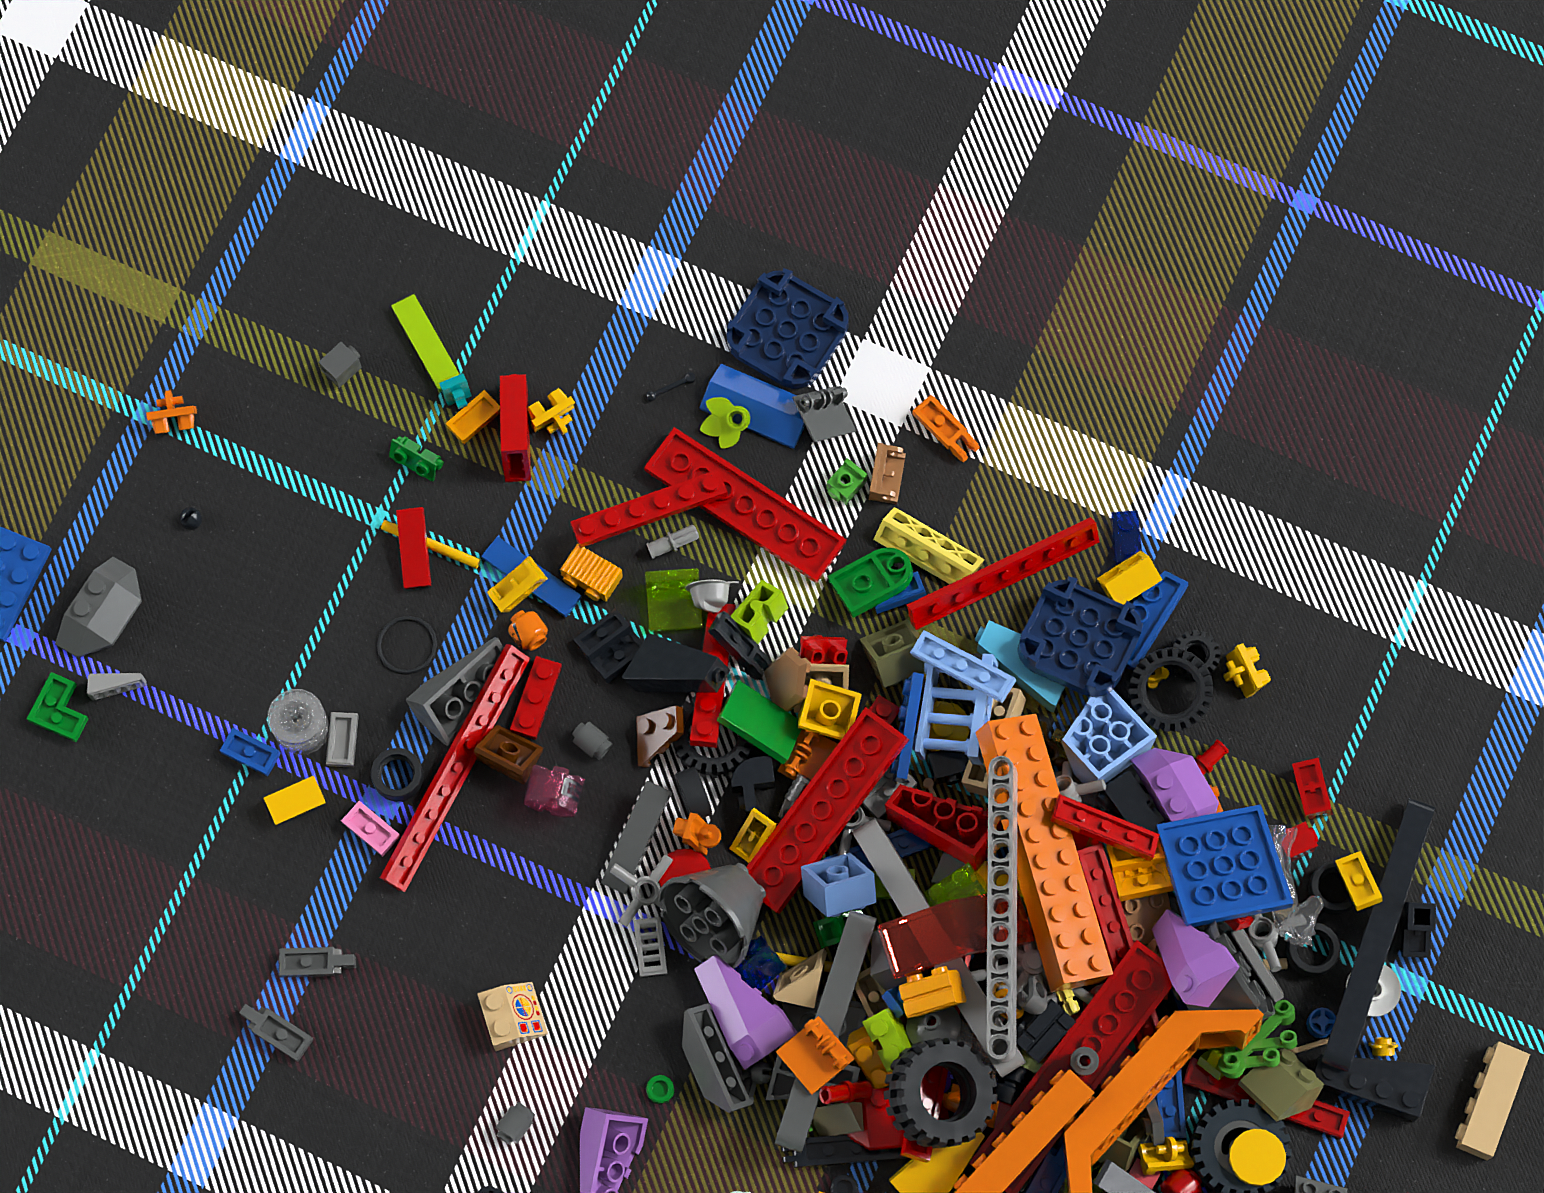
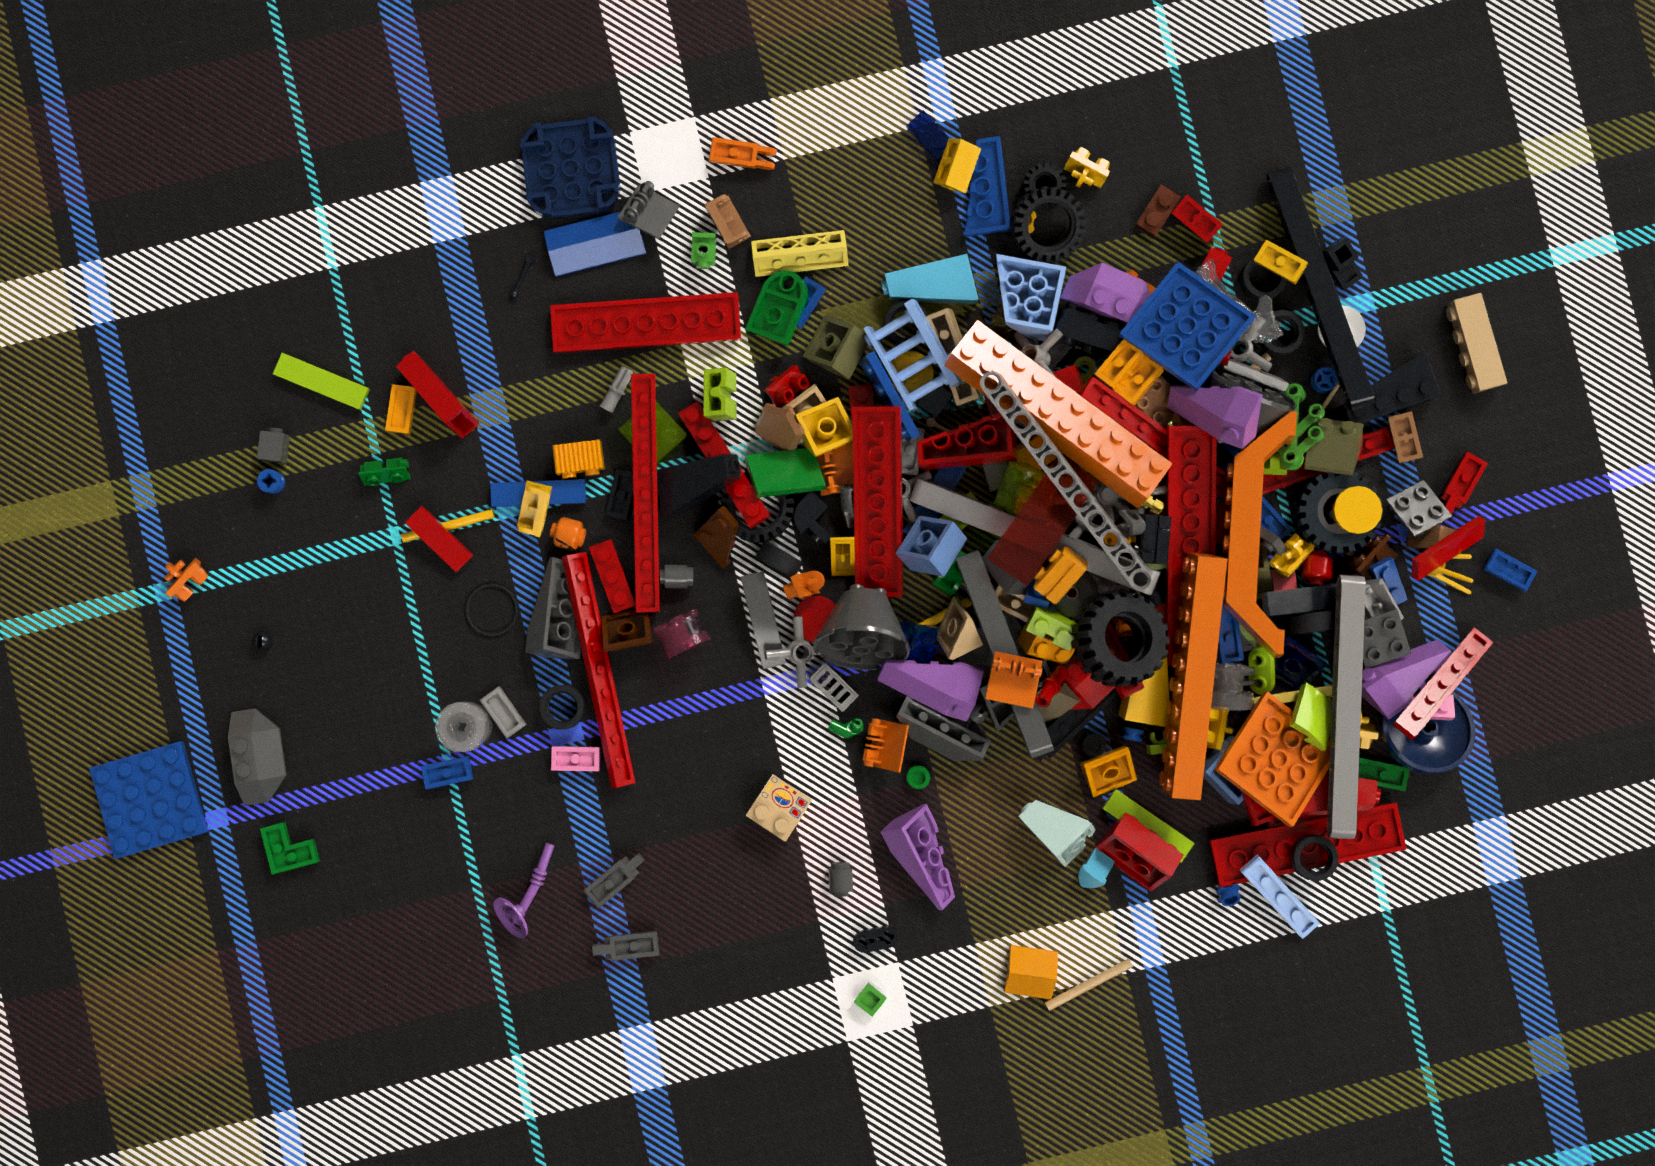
camera: 35 degrees left, 15 degrees up
light grey slope [87,673,147,700] -> none
yellow hinge [264,776,326,825] -> none
teal tile [439,373,472,409] -> none
yellow hips [527,388,575,435] -> none
red plate [571,469,728,548] -> none
light grey piece [685,580,739,613] -> none
lime plate [700,397,751,448] -> none
black hinge [708,611,770,681] -> none
red plate [907,517,1100,630] -> none
light blue tile [910,630,1016,703] -> none
dark blue tile [1017,576,1143,697] -> none
red tile [1050,794,1160,861] -> none
dark grey brick [1070,1047,1099,1076] -> none
red pin [1194,740,1229,775] -> none
yellow plate [1368,1037,1398,1056] -> none
none -> blue wheel [257,469,286,494]
none -> medium lavender dish [494,843,554,939]
none -> red plate [631,374,660,612]
none -> green arm [828,718,864,739]
none -> orange hinge [862,718,909,773]
none -> copper plate [1135,184,1181,238]
none -> medium nougat hinge [1388,411,1423,463]

